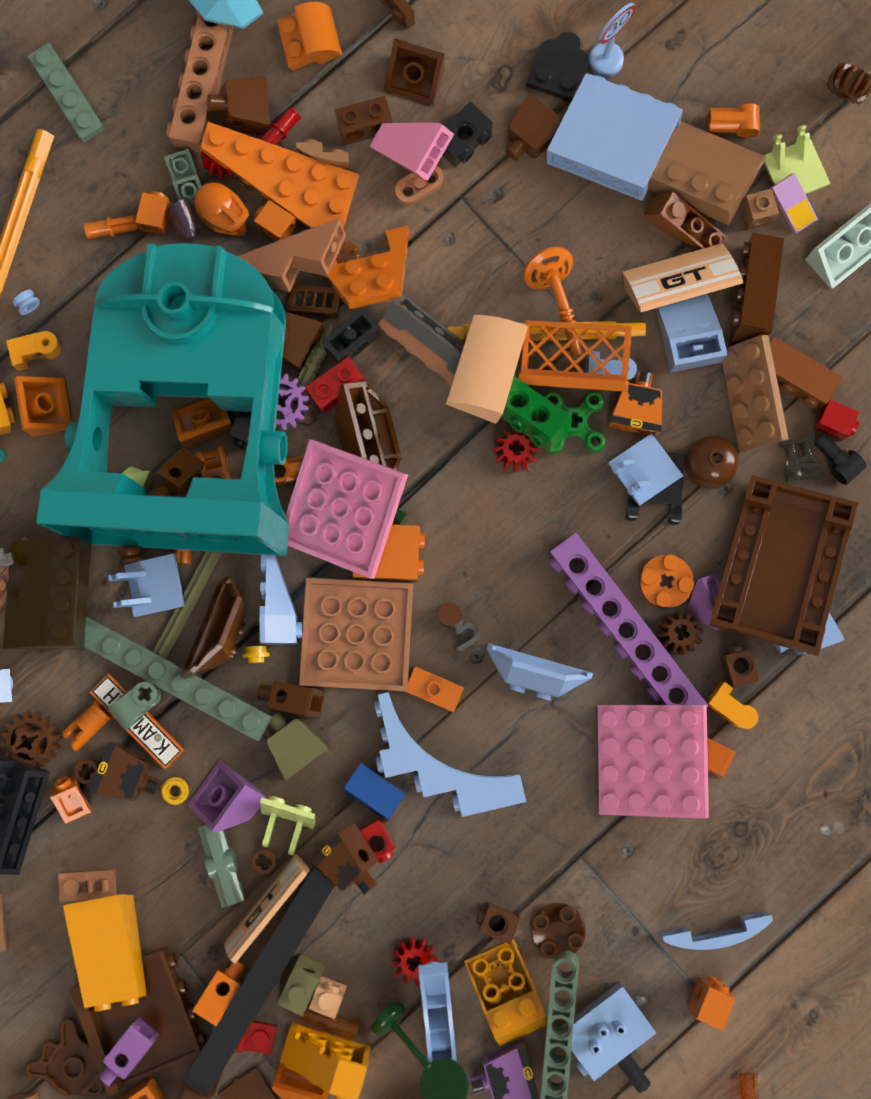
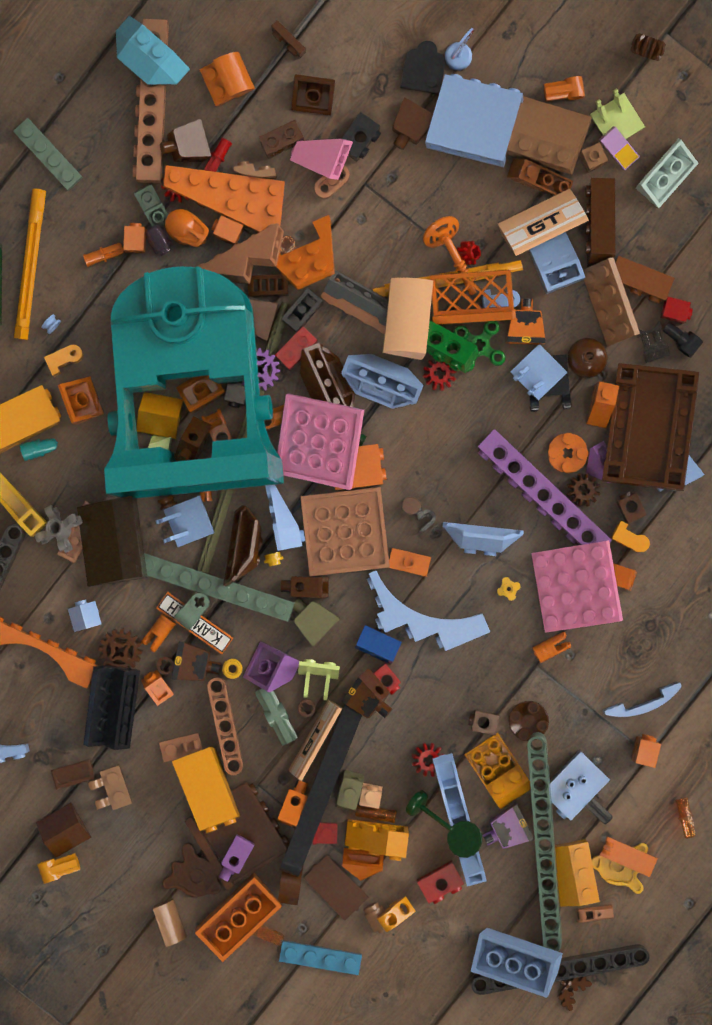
camera: 10 degrees left, 5 degrees up
none -> light orange slope [137,392,183,439]
none -> nougat beam [207,677,243,775]
none -> light blue wedge [341,354,424,409]
none -> red gear [456,241,481,265]
none -> yellow plate [497,577,521,601]
none -> orange hinge [532,632,571,663]
none -> orange slope [586,381,619,428]

